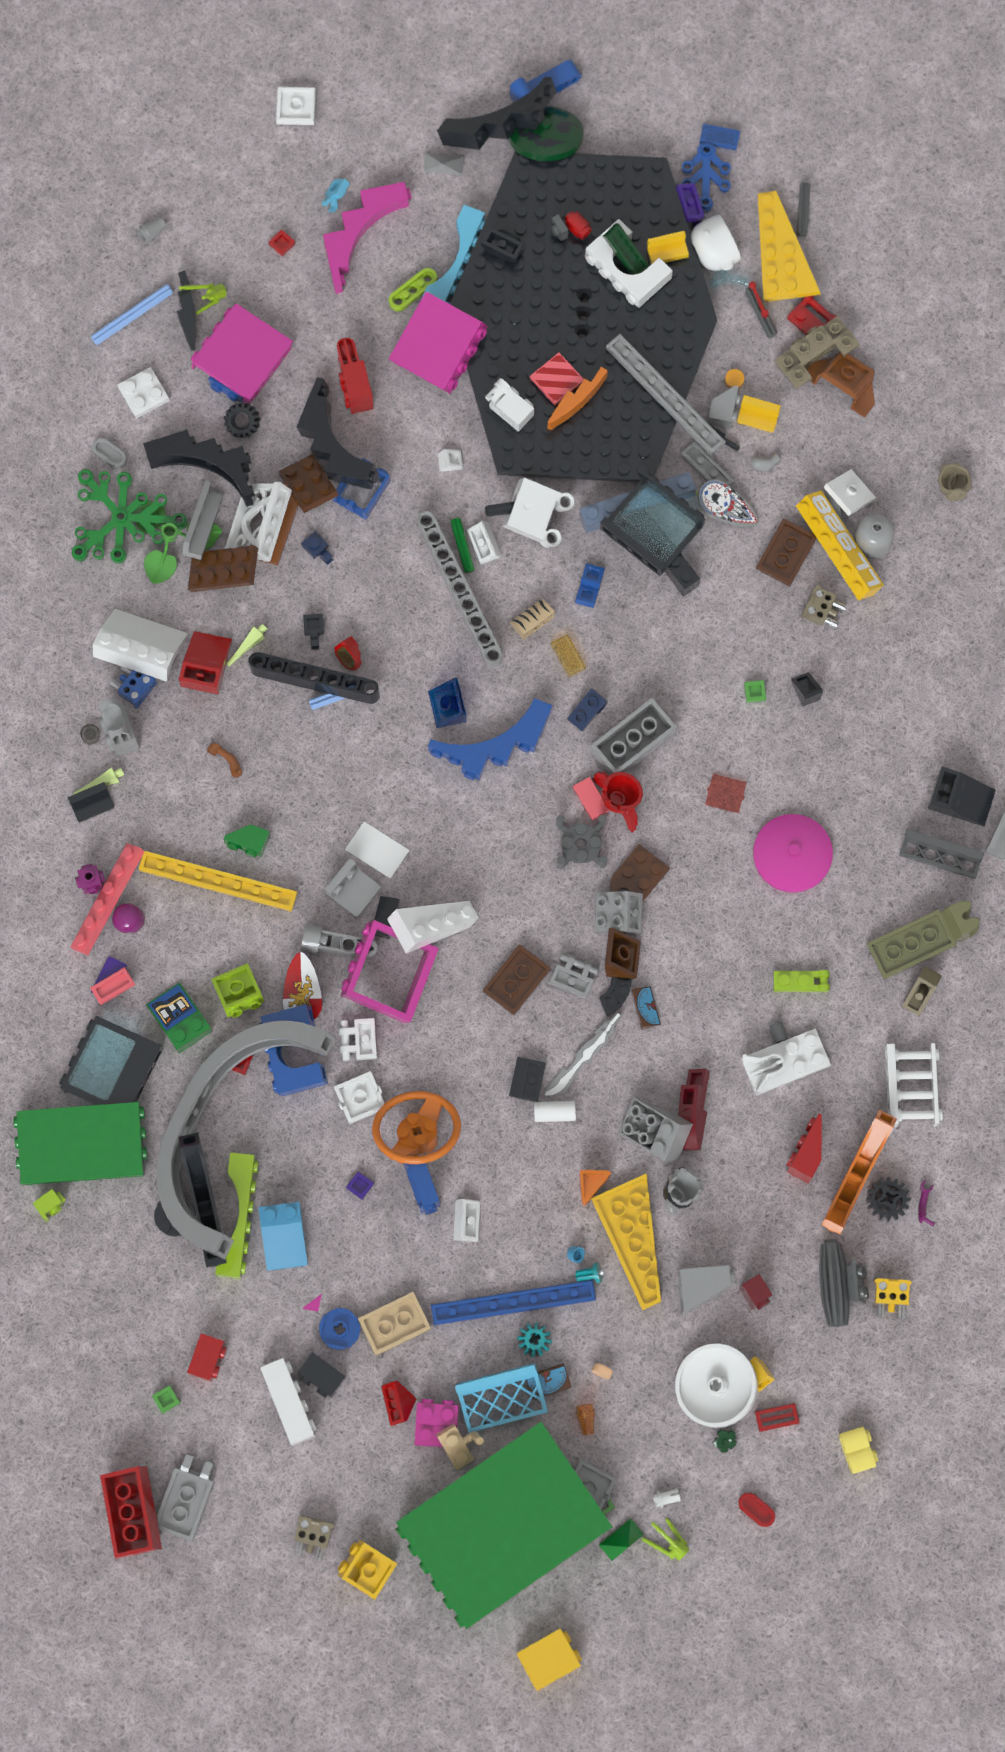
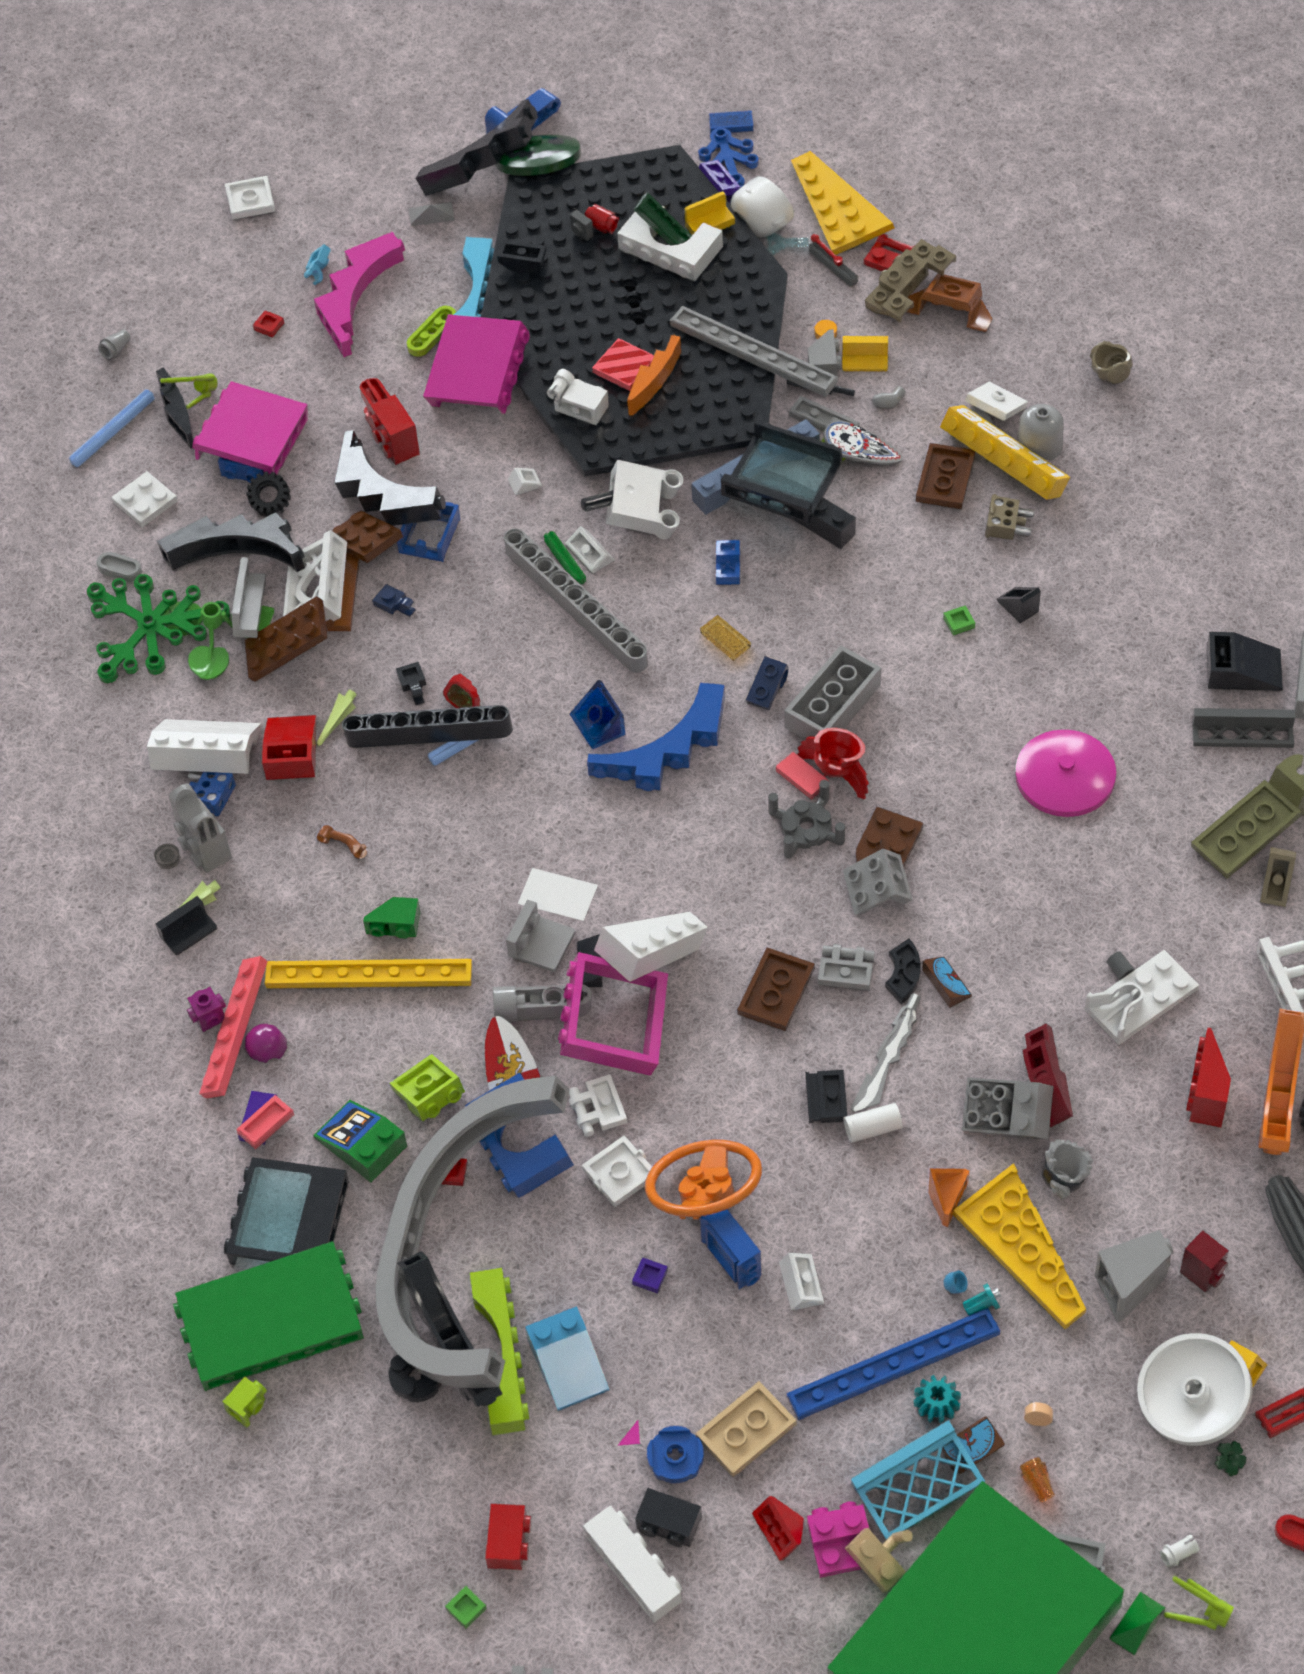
camera: 10 degrees left, 20 degrees down
tan brick [509,599,555,640] -> none
reddish brown slope [605,927,641,979] -> none
clear red piece [705,774,746,814] -> none
lime plate [773,970,830,992] -> none
dark grey axle [797,182,810,237] -> none

